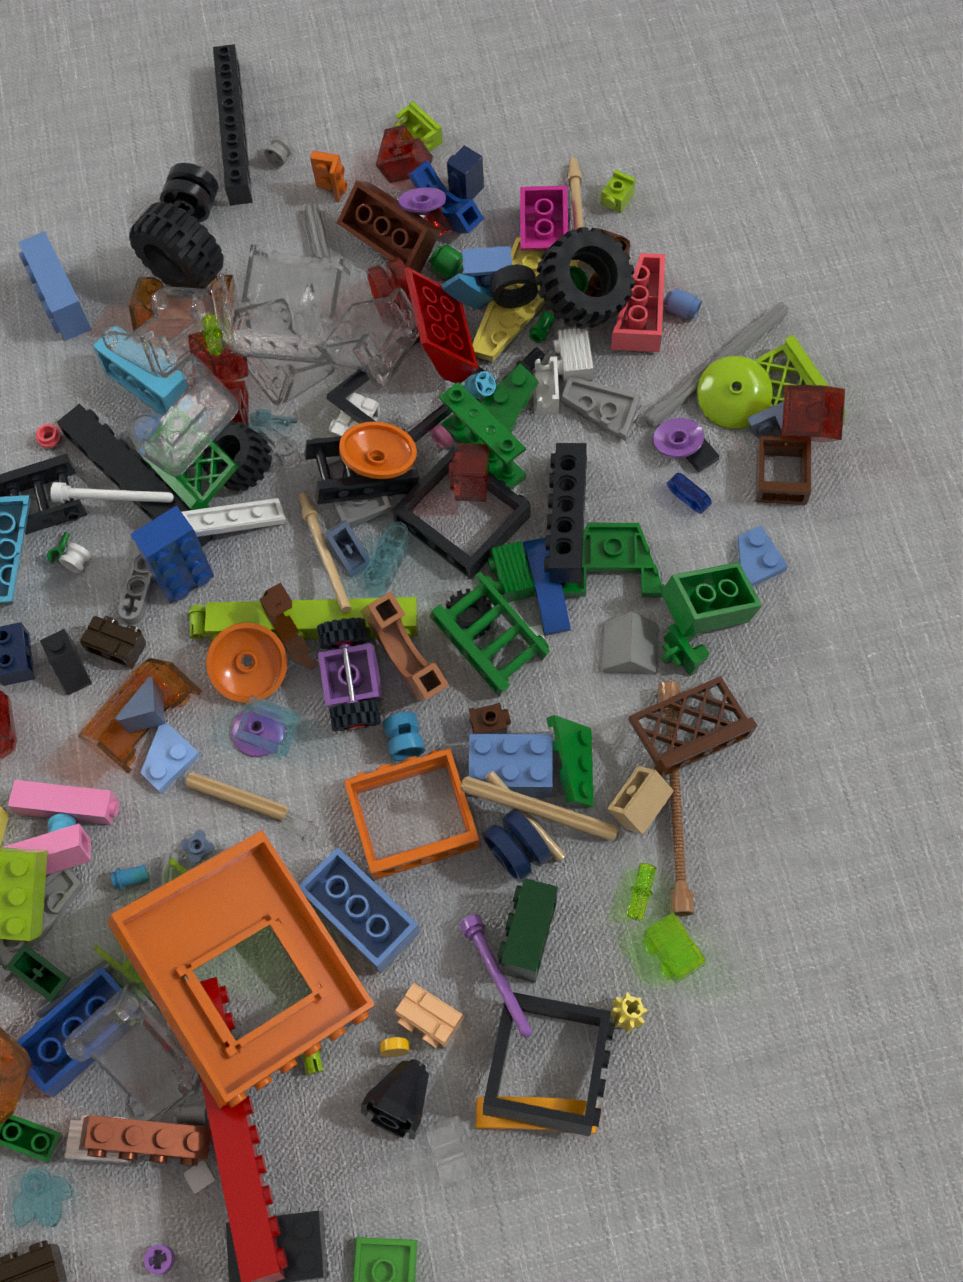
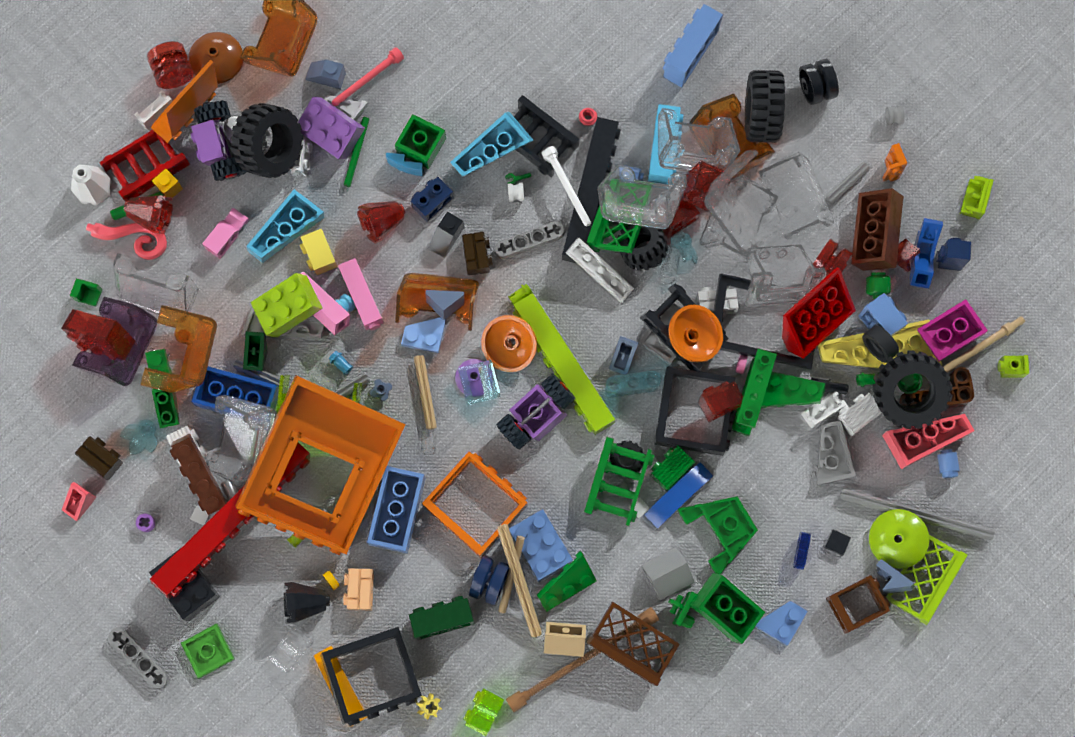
camera: 55 degrees right, 10 degrees up
blue brick [130,506,214,604] -> none
clear neon green axle [202,314,223,356] -> none
black brick [213,44,253,206] -> none
reddish brown piece [260,583,319,670] -> none
tan bar [298,492,352,613] -> none
nougat arch [360,591,449,702] -> none
clear red brick [376,125,433,183] -> none
dark azure wheel [382,712,425,761] -> none
medium lavender dish [399,187,446,215] -> none
dark azure slope [441,273,493,309] -> none
medium lavender piece [460,914,532,1038] -> none
medium azure wheel [464,371,496,399] -> none
reddish brown brick [469,703,511,734] -> none
black brick [544,443,587,583] -> none
clear neon green axle [627,863,657,921] -> none
medium lavender dish [653,418,704,458] -> none
clear red slope [782,385,845,443] -> none

